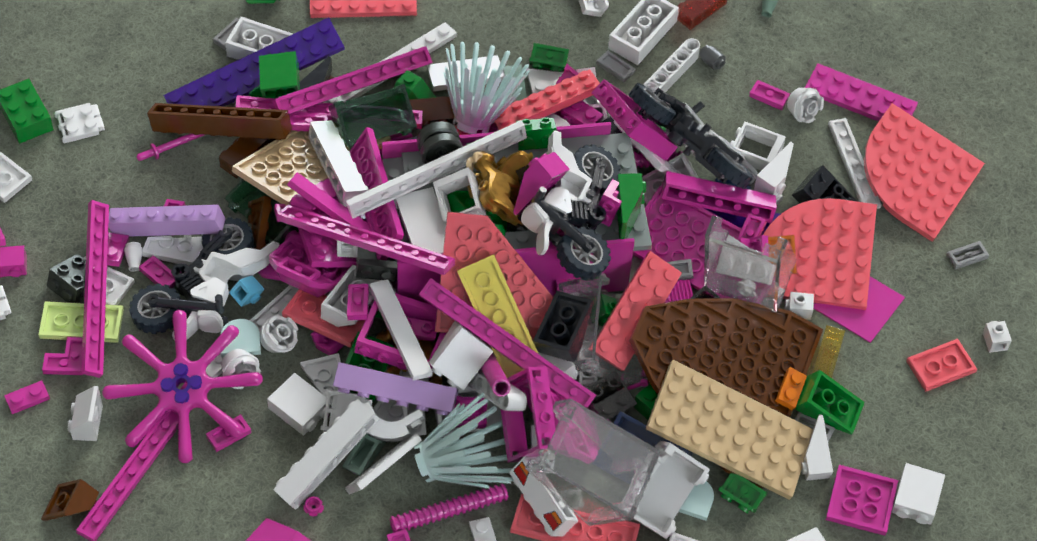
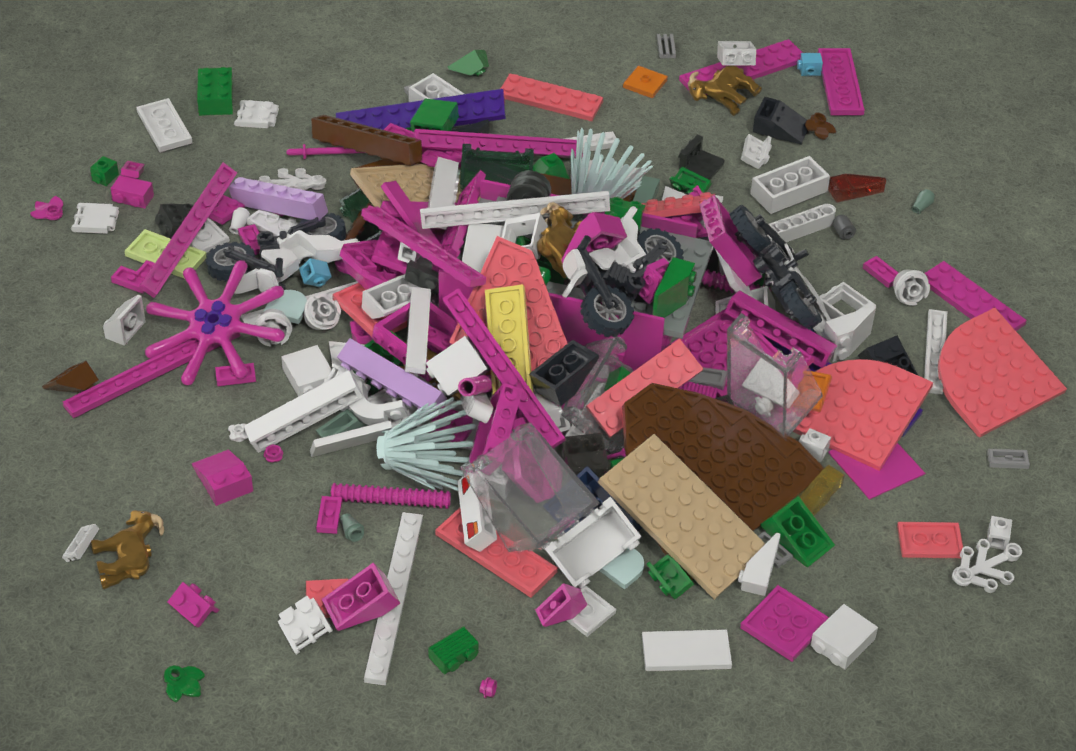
camera: 25 degrees right, 10 degrees down
dark pink plate [4,380,50,414] -> none
dark pink plate [347,284,369,320] -> none
light grey tile [596,50,636,82] -> none
orange plate [775,367,807,410] -> none
none -> white plate [228,423,248,442]
none -> white plant [258,168,326,190]
none -> pearl dark grey bracket [678,134,725,180]
none -> white plant [952,539,1022,593]

